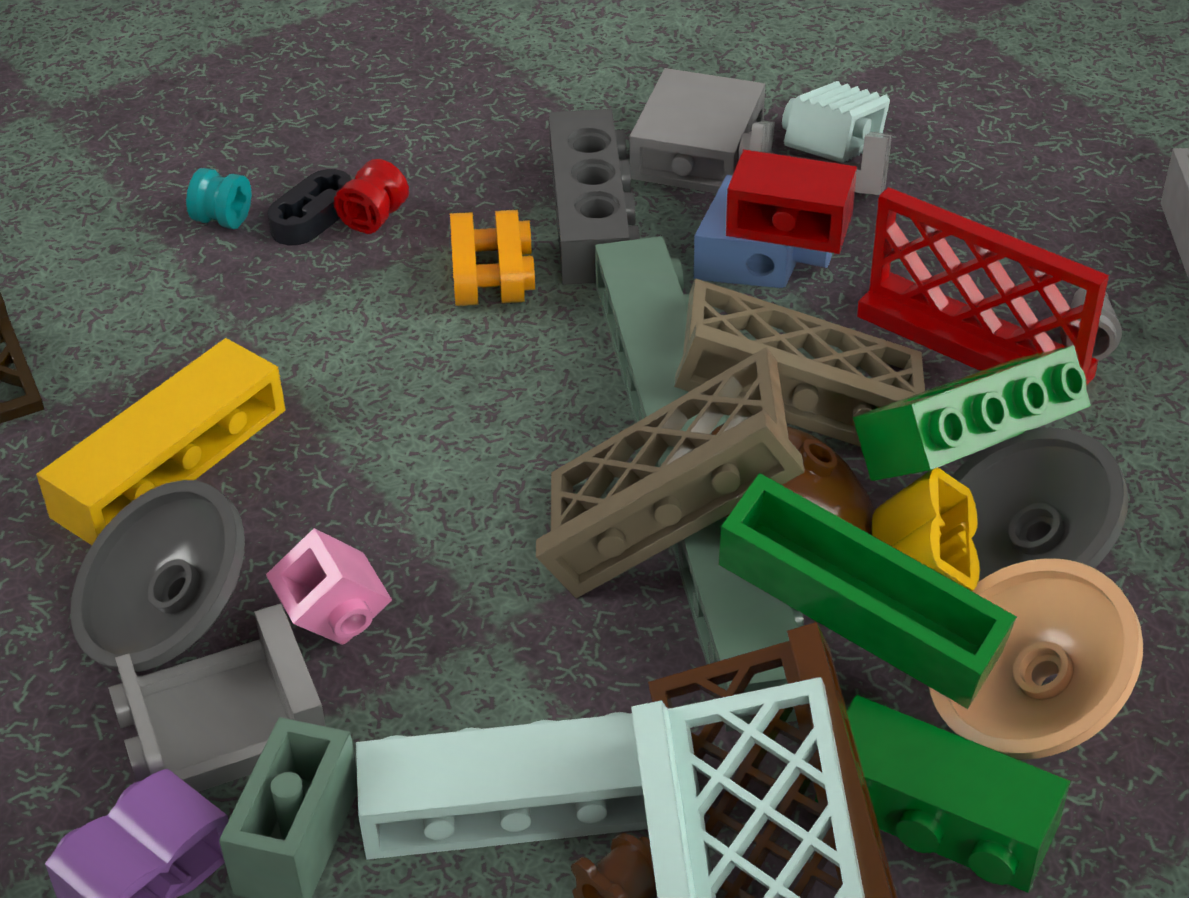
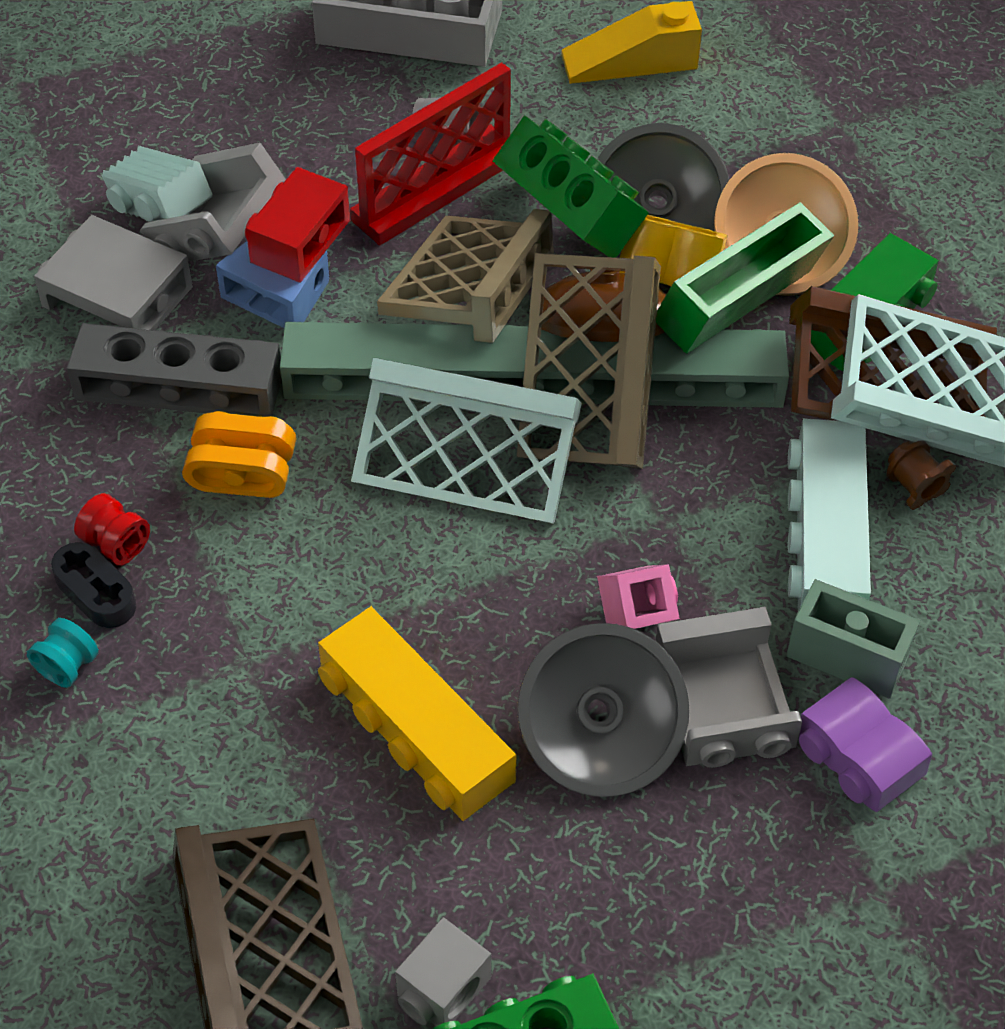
camera: 80 degrees left, 10 degrees up
none -> light aqua fence [351,358,582,524]

